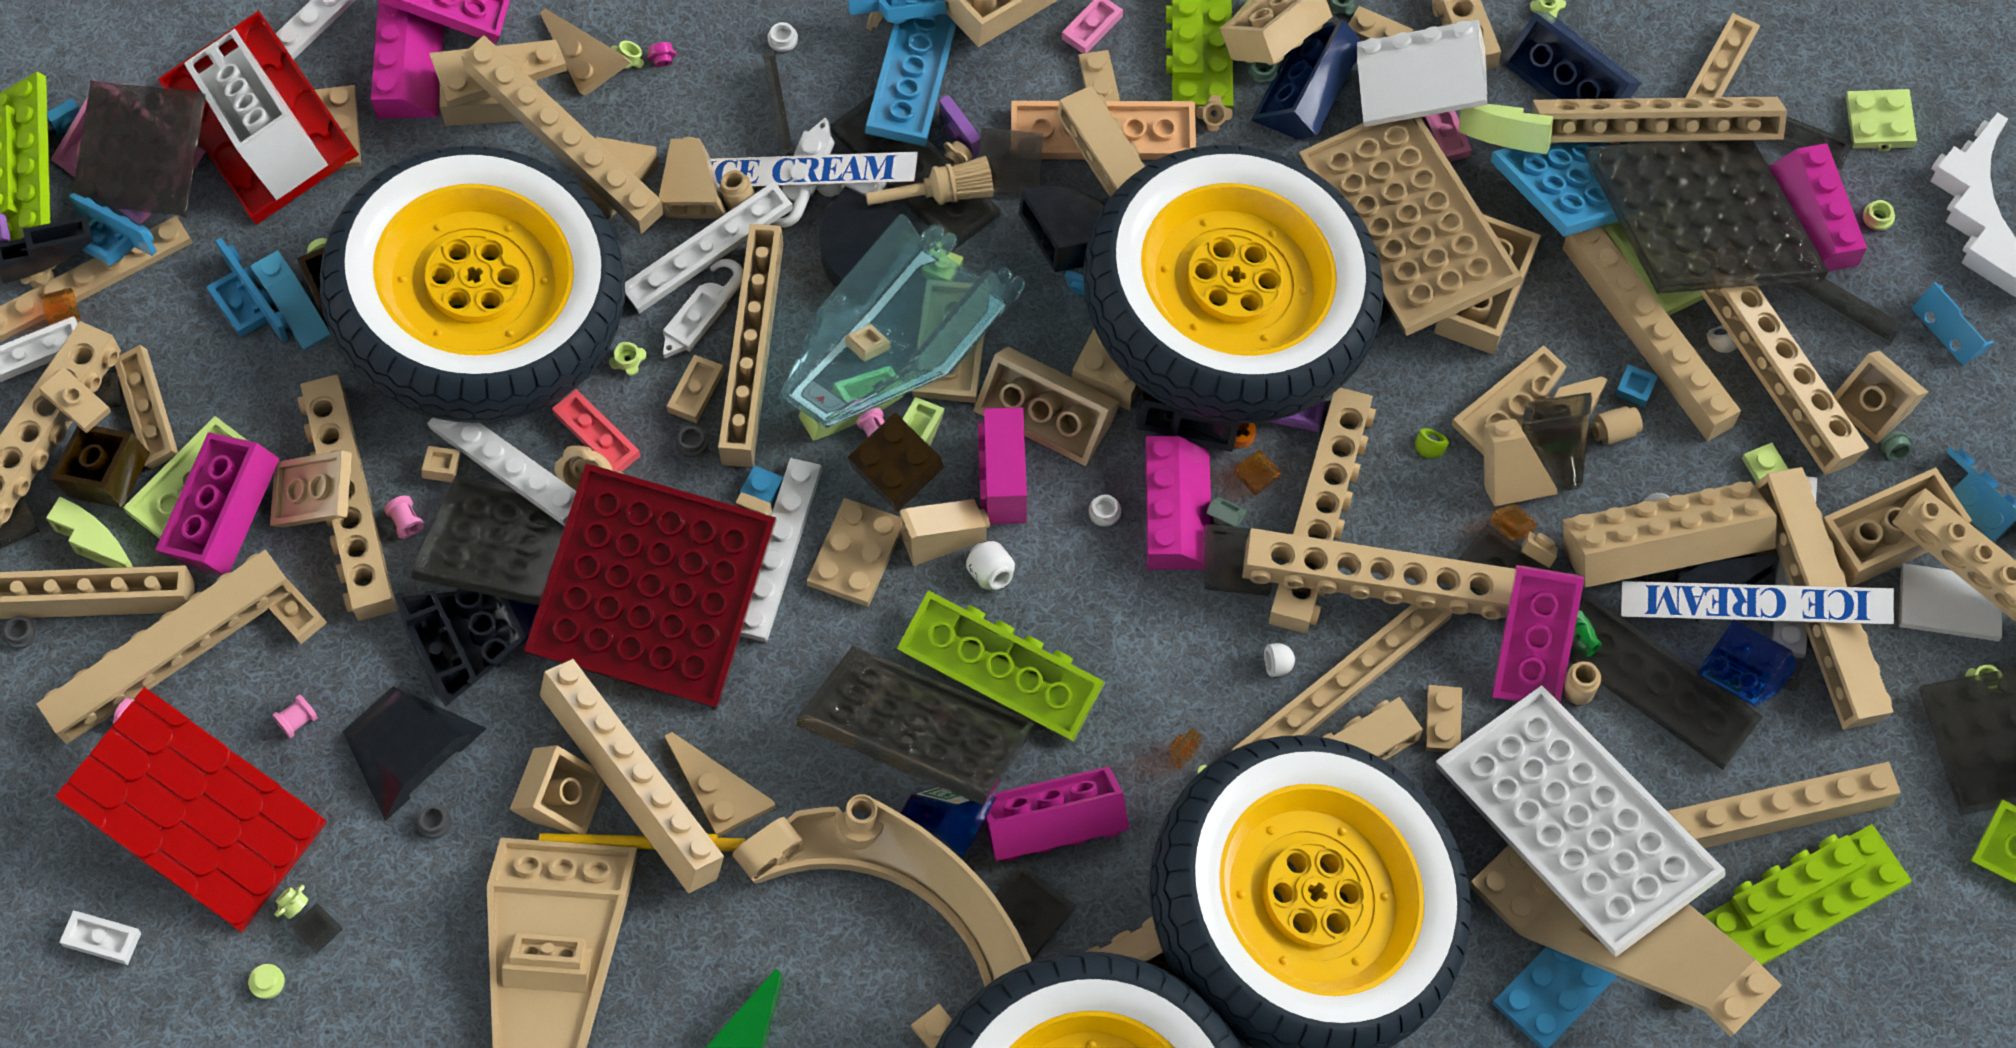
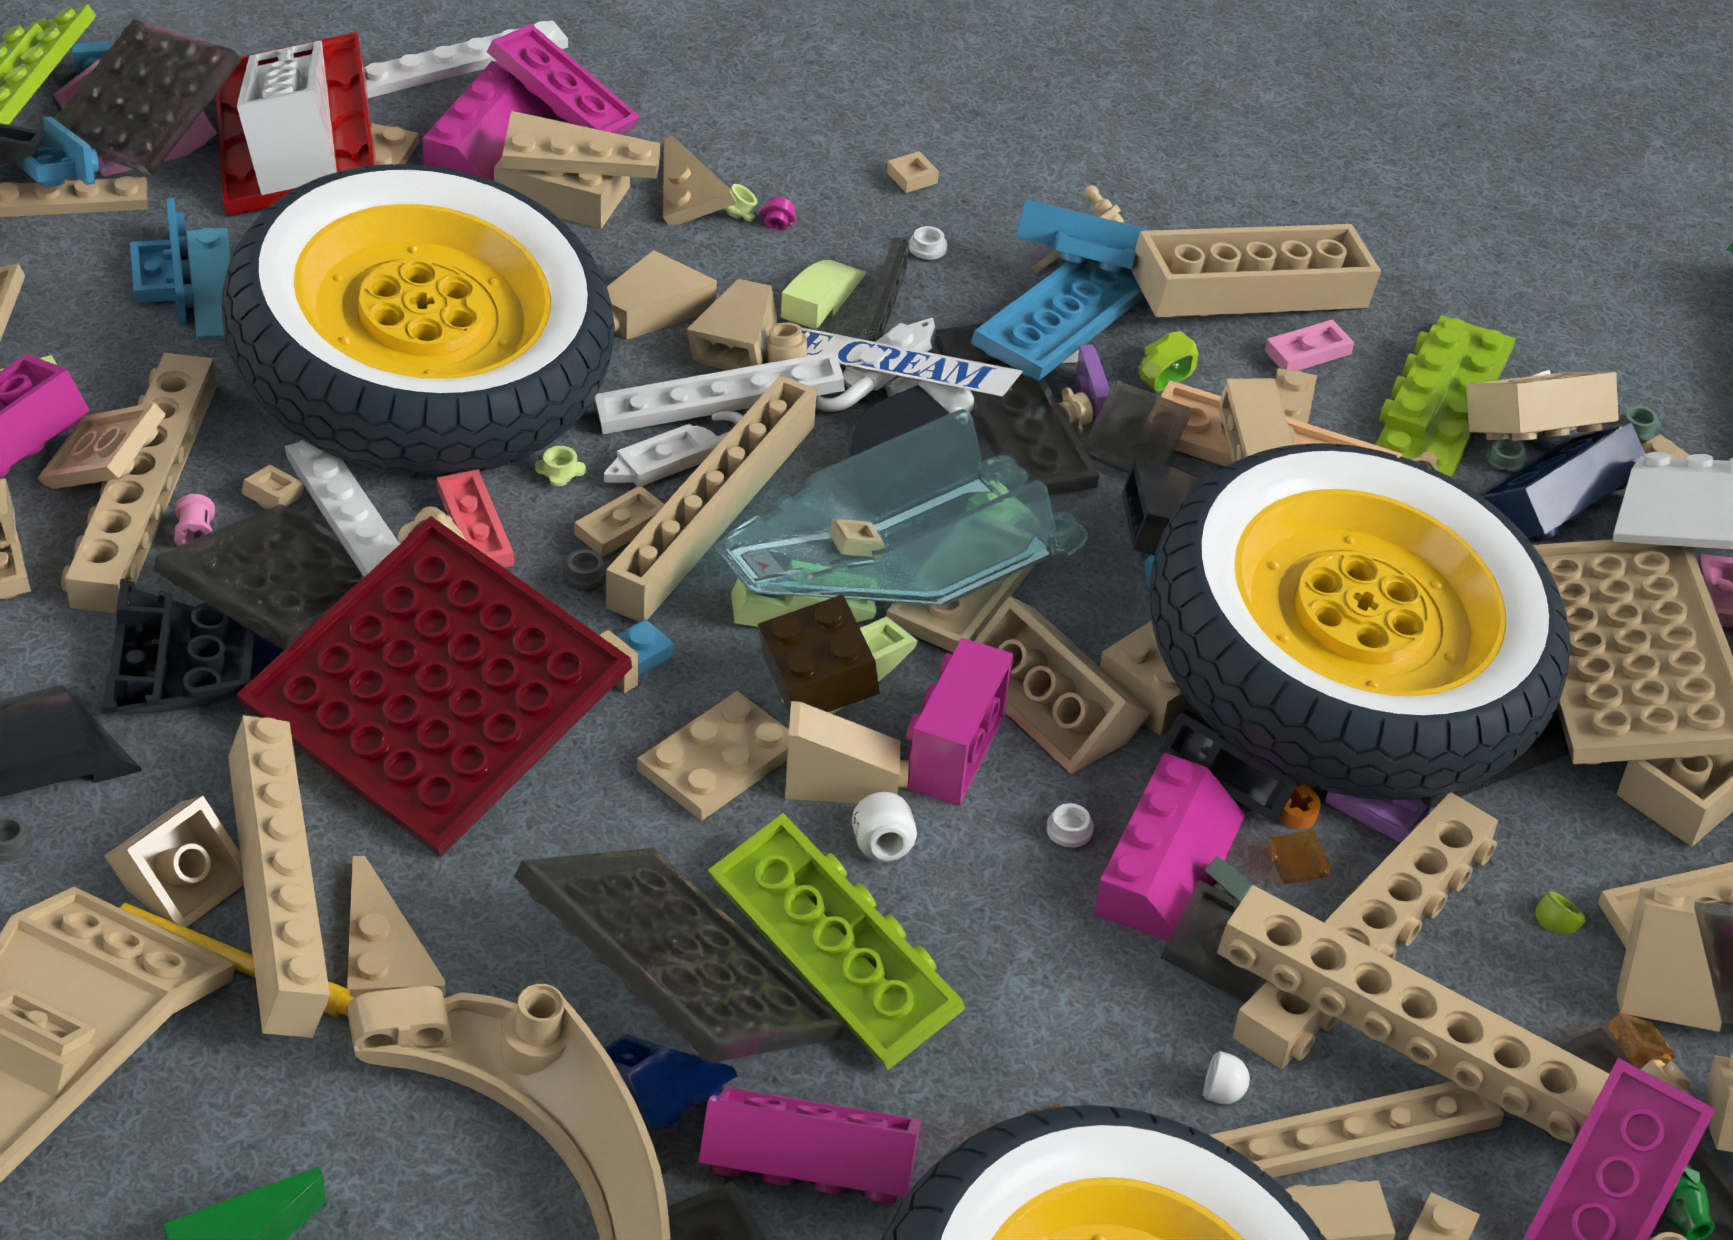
camera: 20 degrees right, 20 degrees down
tan brick [461,35,663,235] -> none
white plate [740,458,822,643] -> none
tan piece [865,156,994,205] -> none
none -> yellowish green slope [781,260,866,330]
none -> lime rock [1138,331,1199,392]

